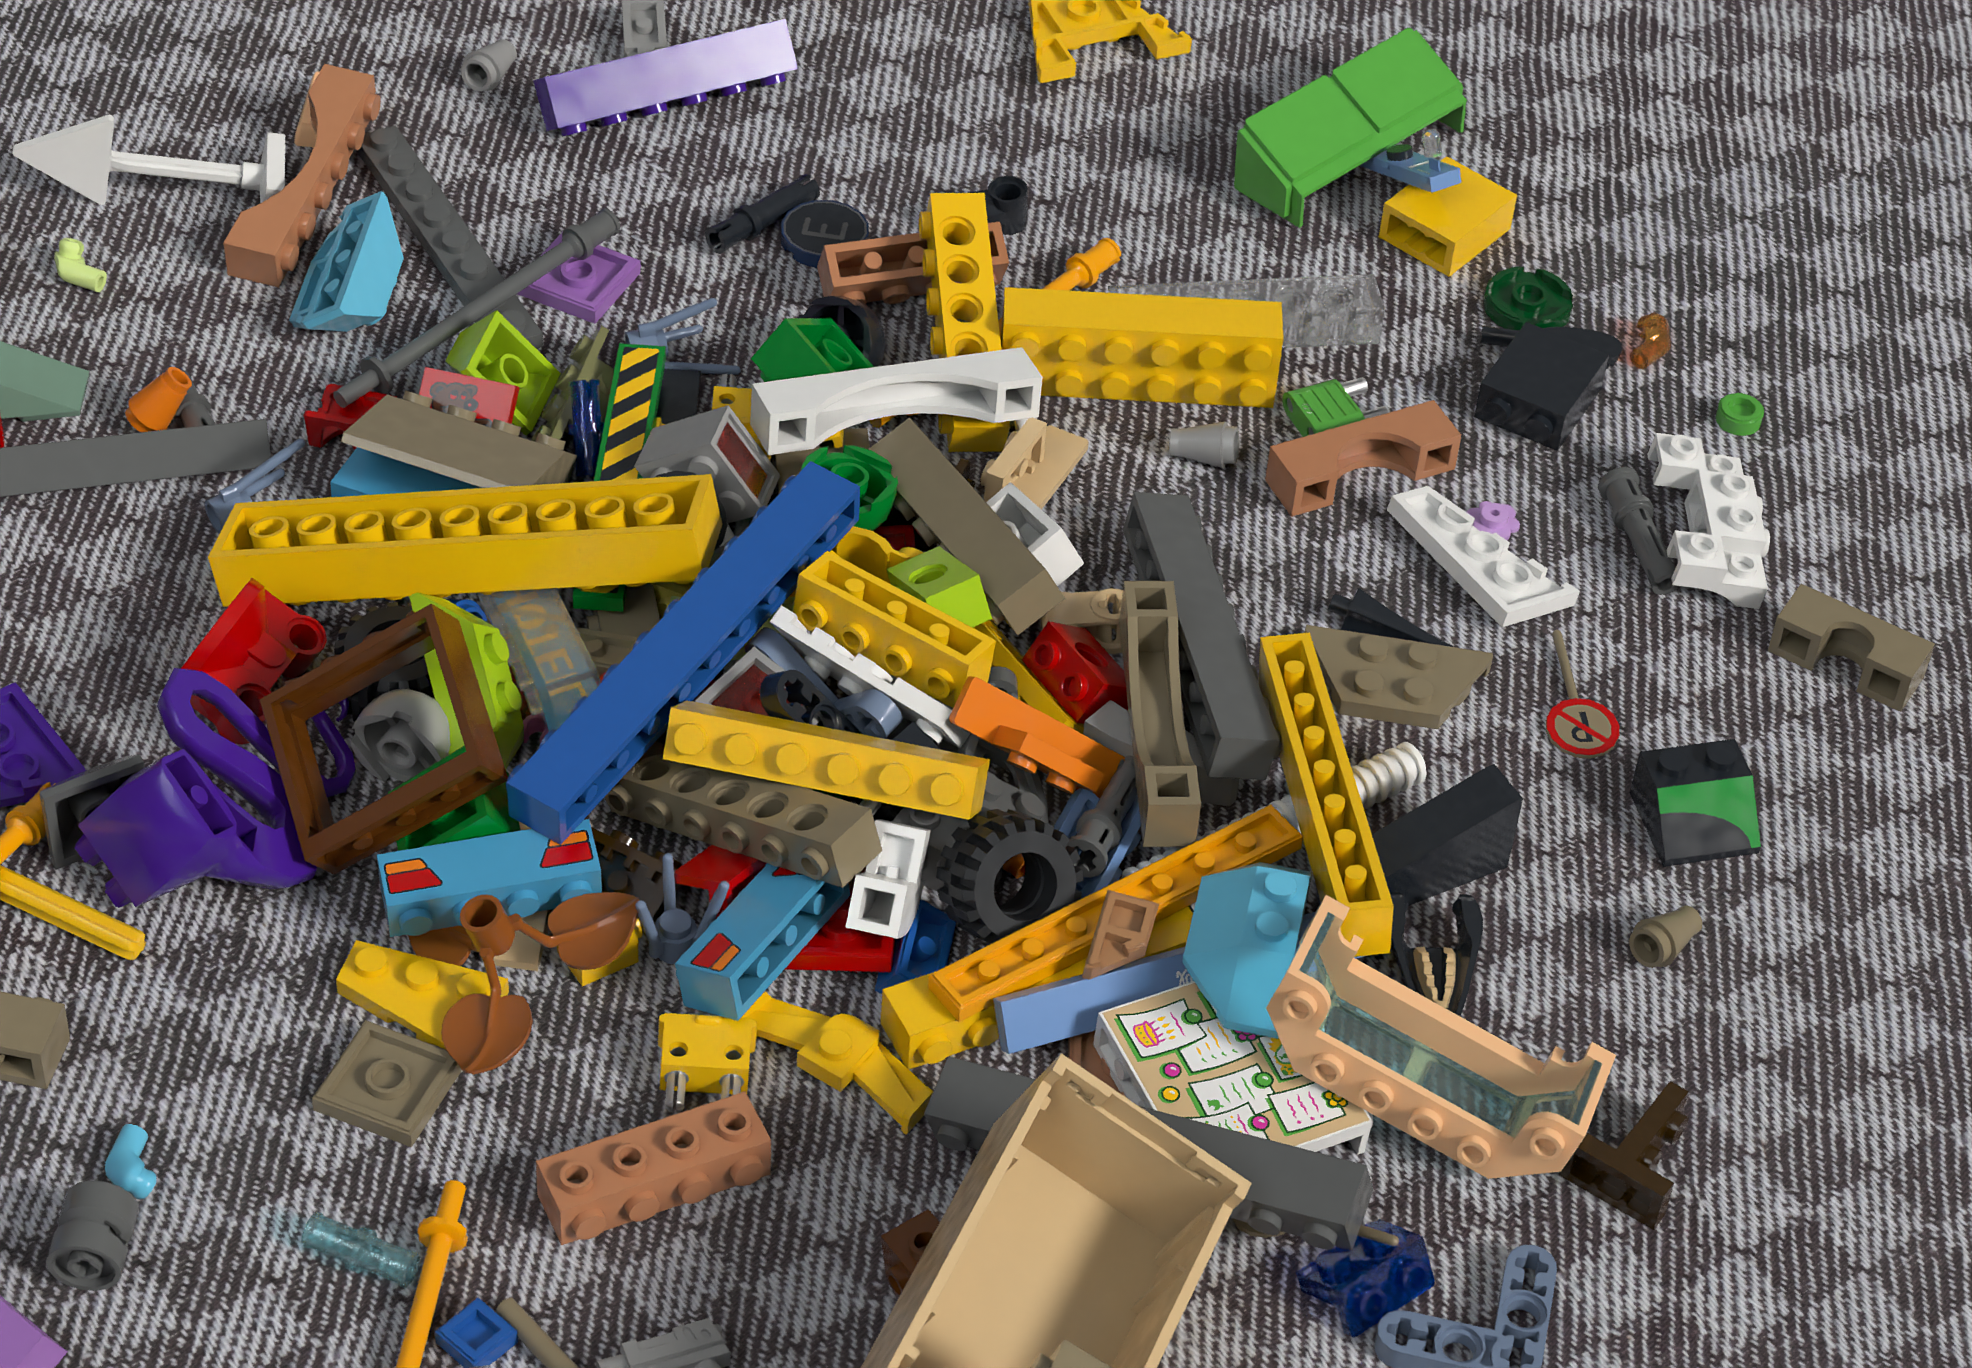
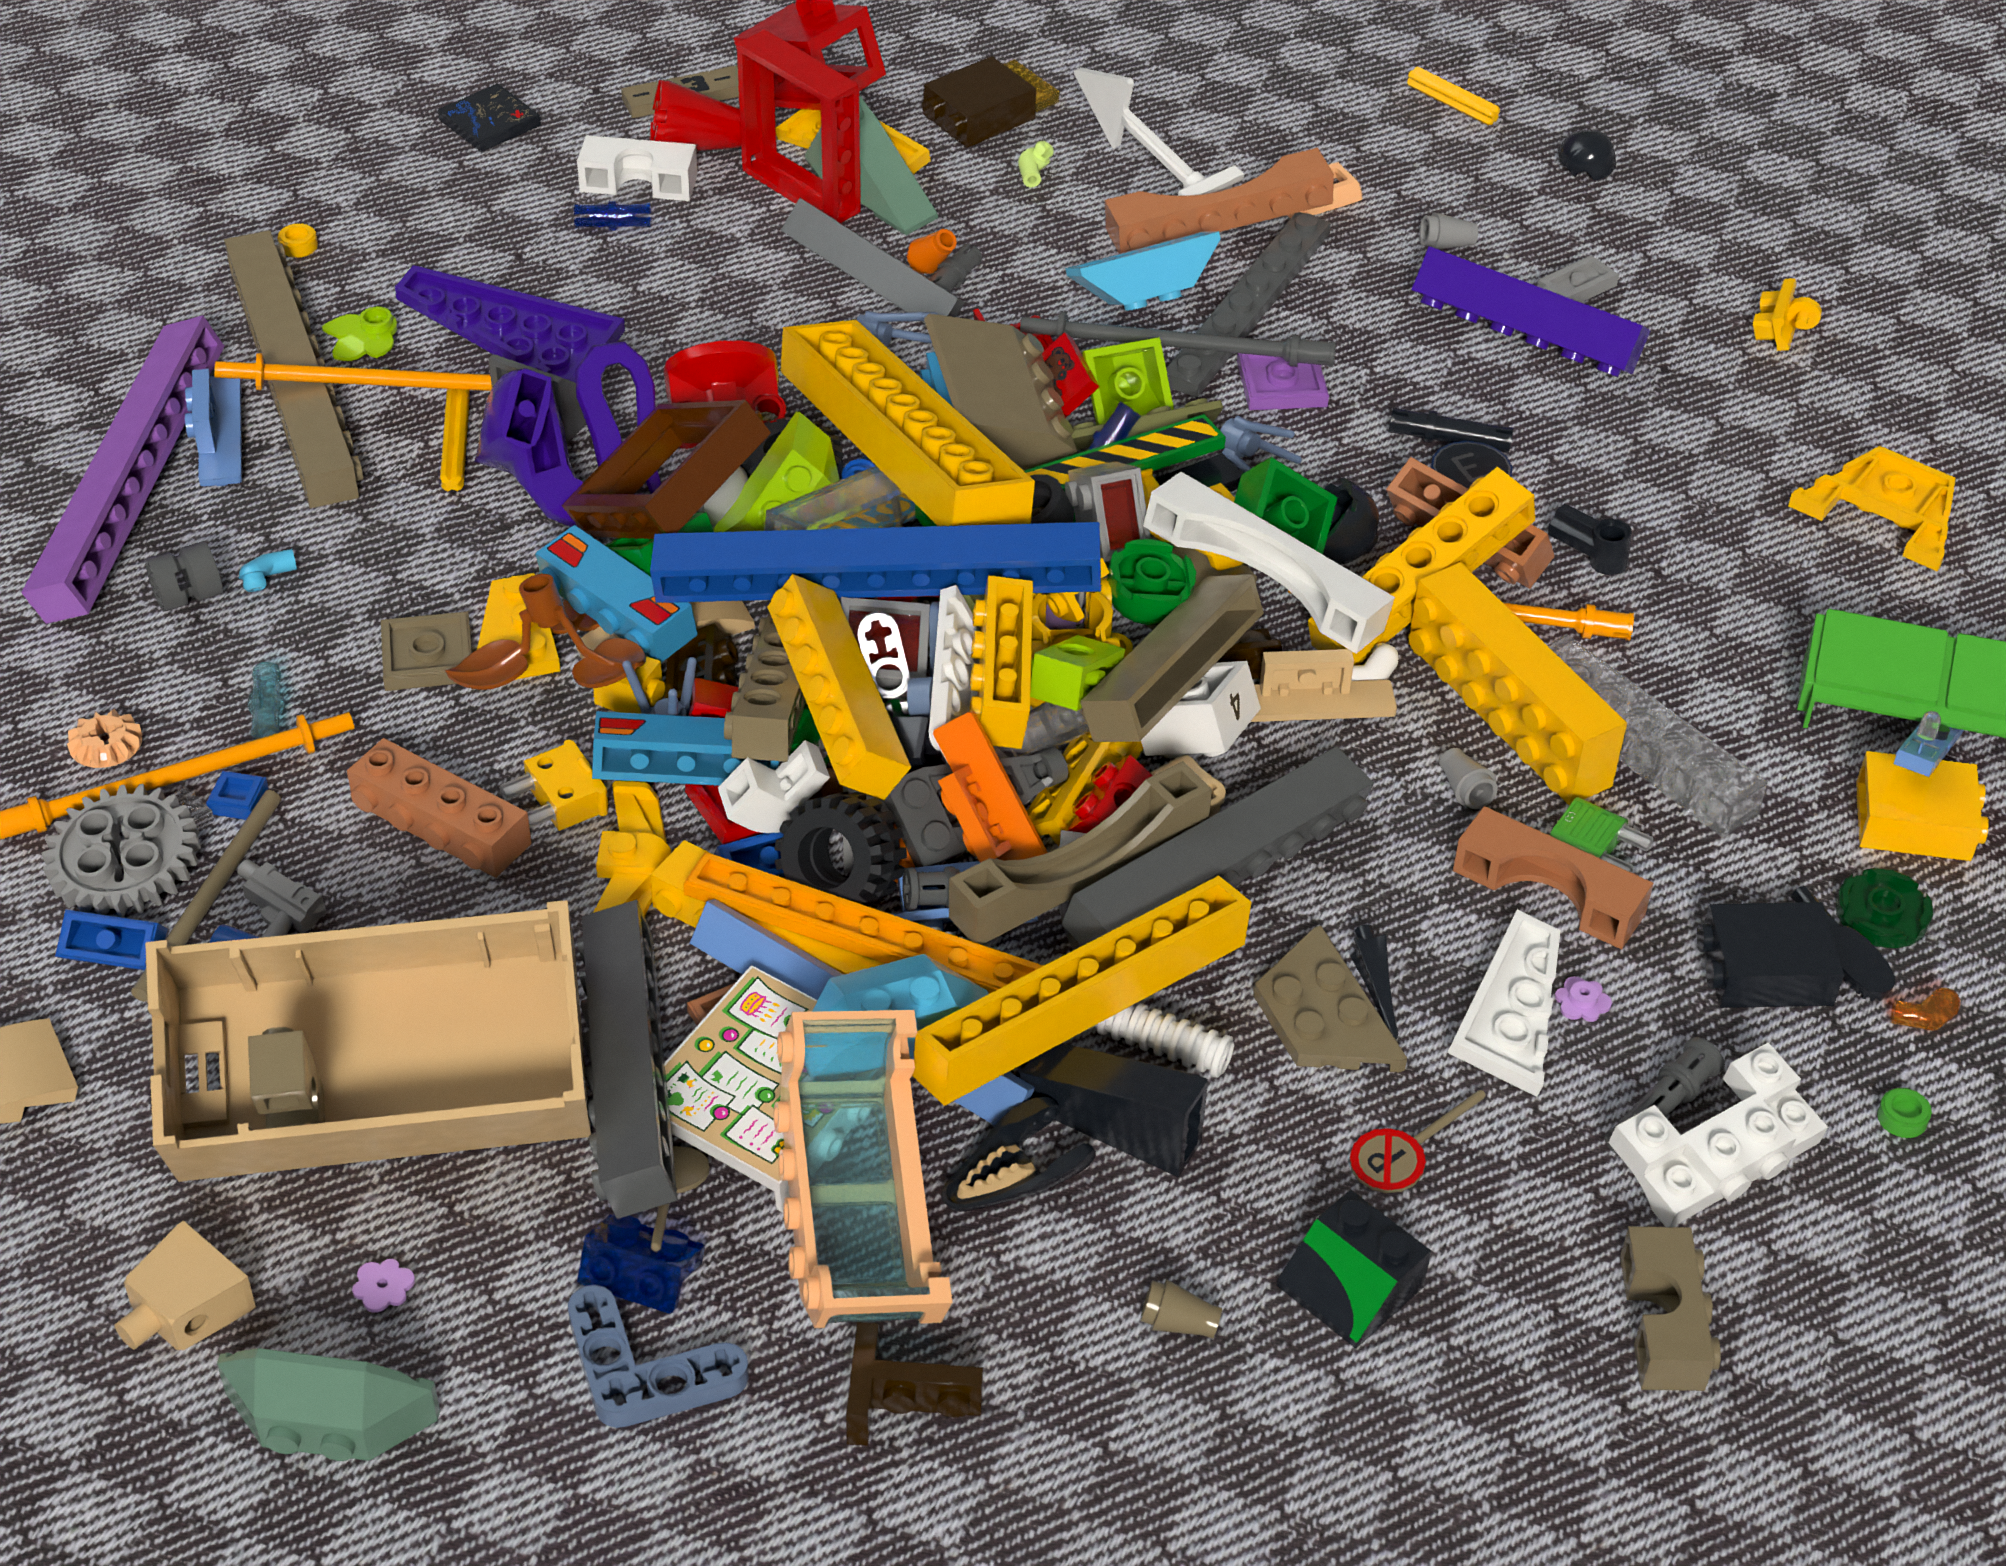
camera: 60 degrees right, 0 degrees up
medium nougat tile [1082,889,1159,980] -> none

